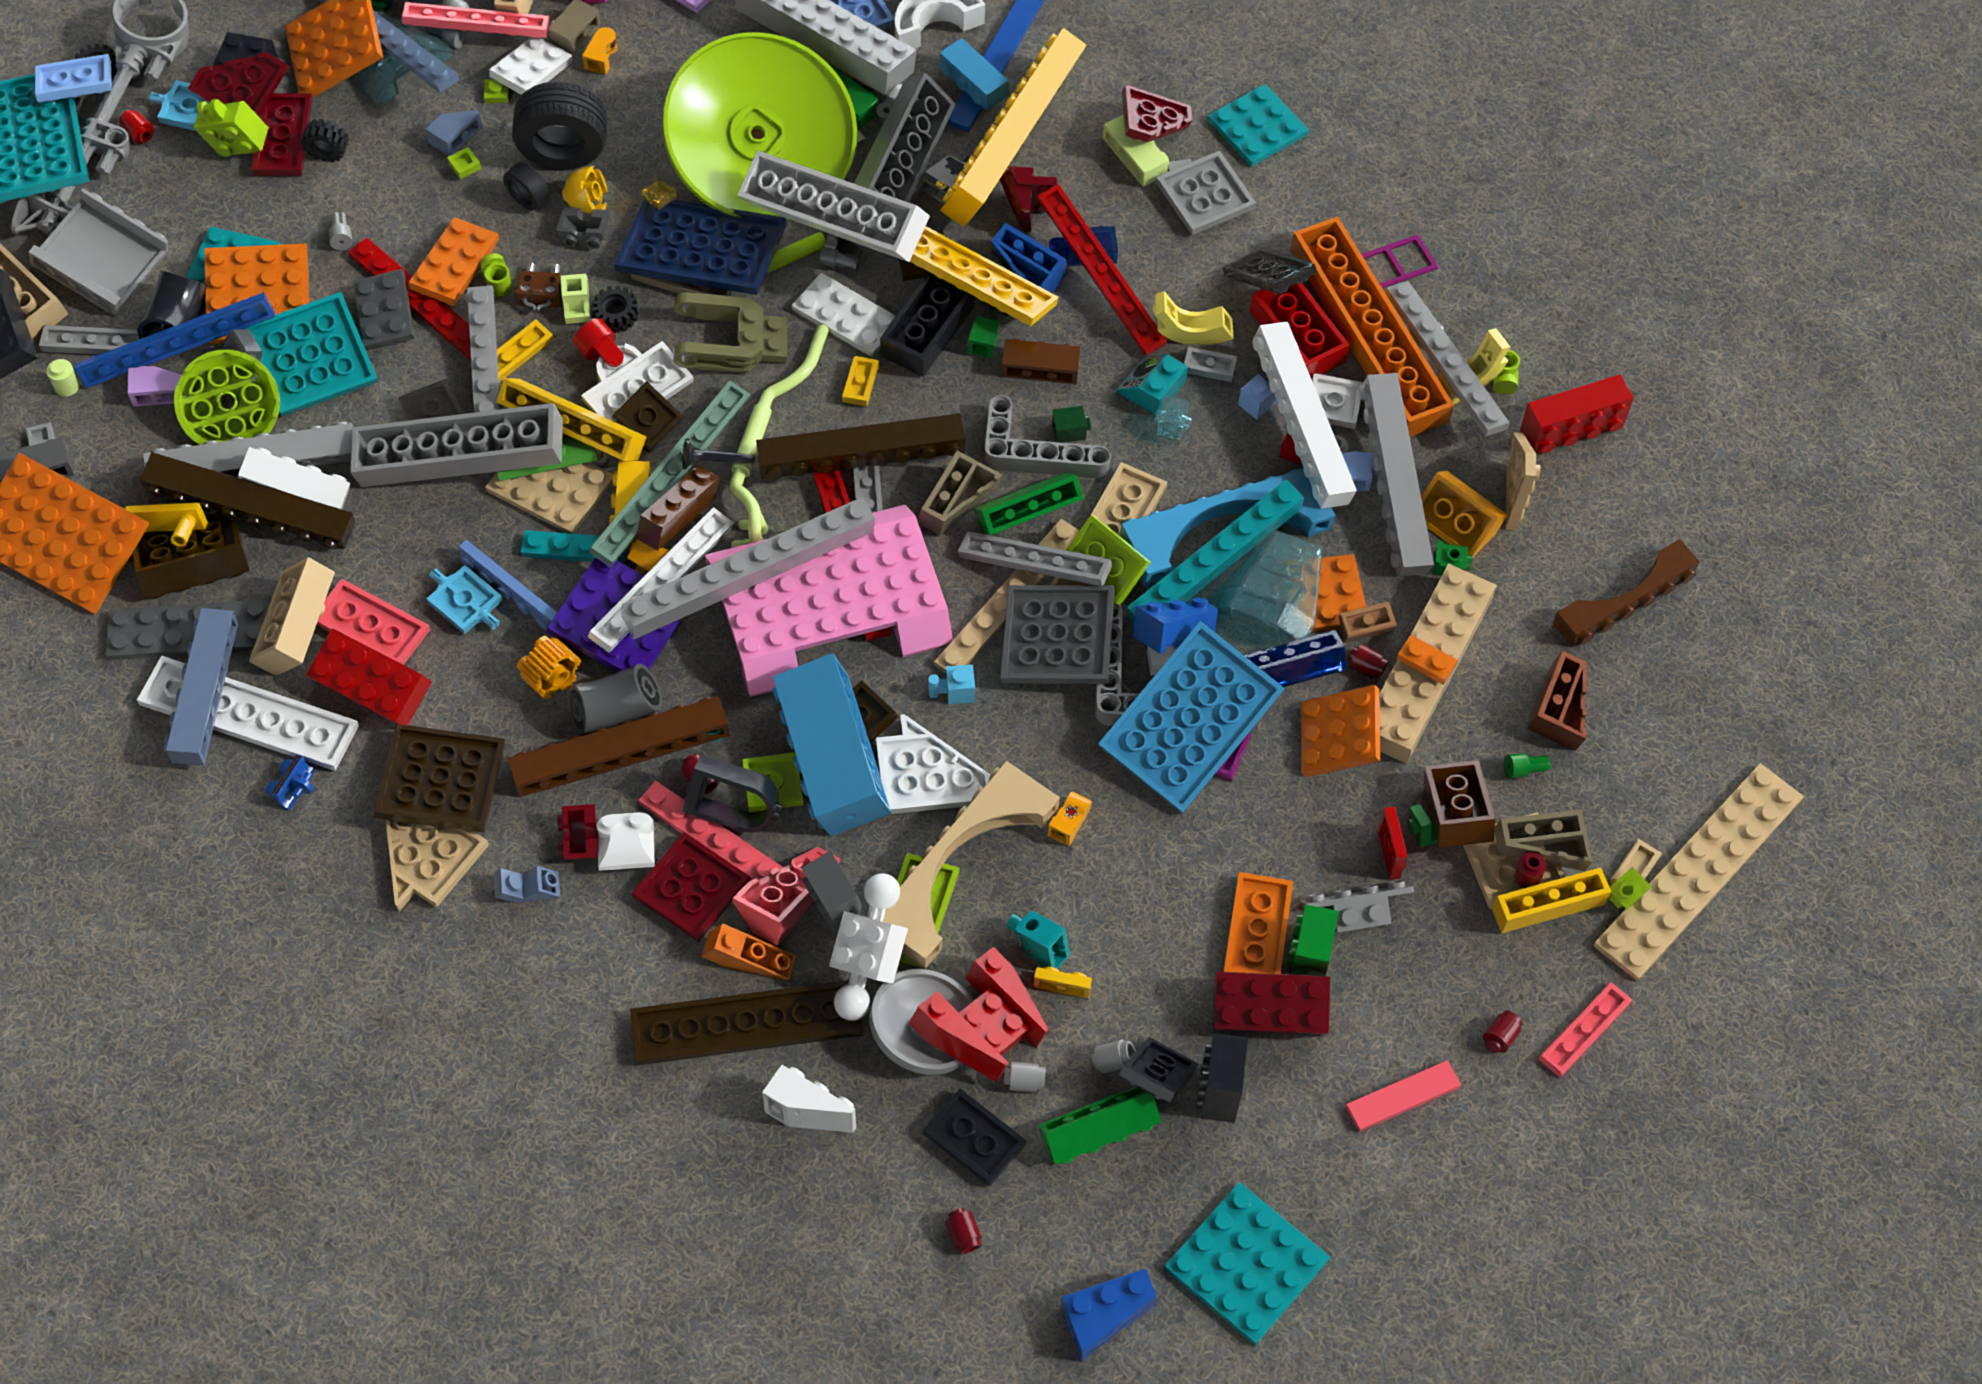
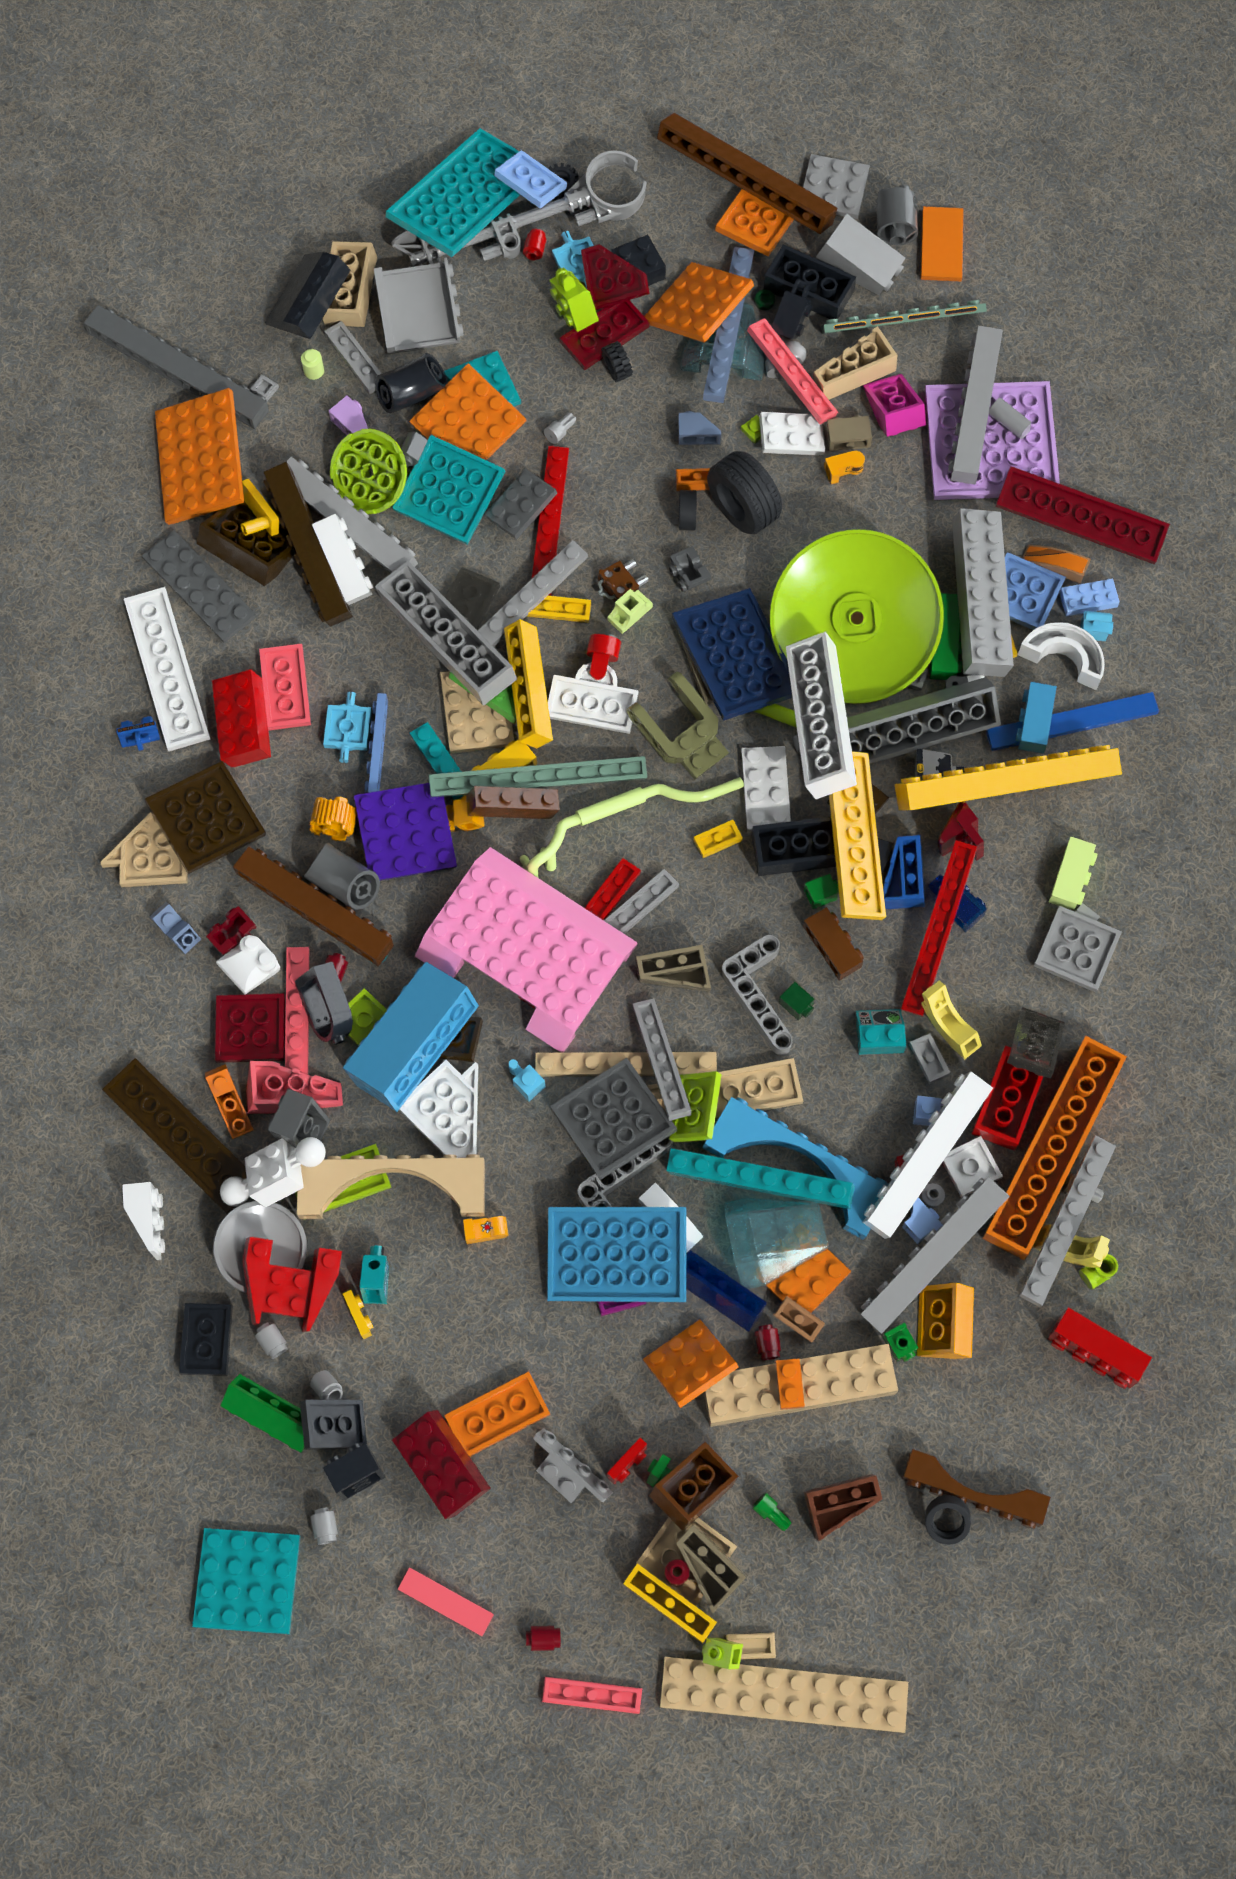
camera: 55 degrees right, 10 degrees up
blue tile [74,292,275,389] -> none
sand blue brick [164,608,238,766] -> none
tan brick [249,557,335,676] -> none
orange plate [409,217,499,306] -> none
lime plate [447,147,481,180] -> none
lime piece [479,253,512,297] -> none
yellow cylinder [562,166,607,213] -> none
white plate [588,507,734,653] -> none
black tyre [592,286,639,333] -> none
dark brown tile [611,381,684,453] -> none
light grey brick [622,497,875,639] -> none
clear yellow plate [641,179,677,210] -> none
black piece [682,438,755,470] -> none
dark brown brick [756,413,966,480] -> none
dark red brick [944,1208,982,1255] -> none
green brick [973,472,1084,536] -> none
blue wedge [1061,1268,1157,1362] -> none
dark red plate [1122,84,1192,143] -> none
blue wedge [1133,598,1218,654] -> none
clear light blue brick [1154,396,1192,440] -> none
teal plate [1208,84,1309,167] -> none
green brick [1287,904,1339,976] -> none
magenta window [1361,234,1439,289] -> none
tan wing [1505,432,1540,531] -> none
none -> light grey brick [310,1507,338,1545]
none -> orange brick [676,468,710,491]
none -> black tyre [925,1495,971,1545]

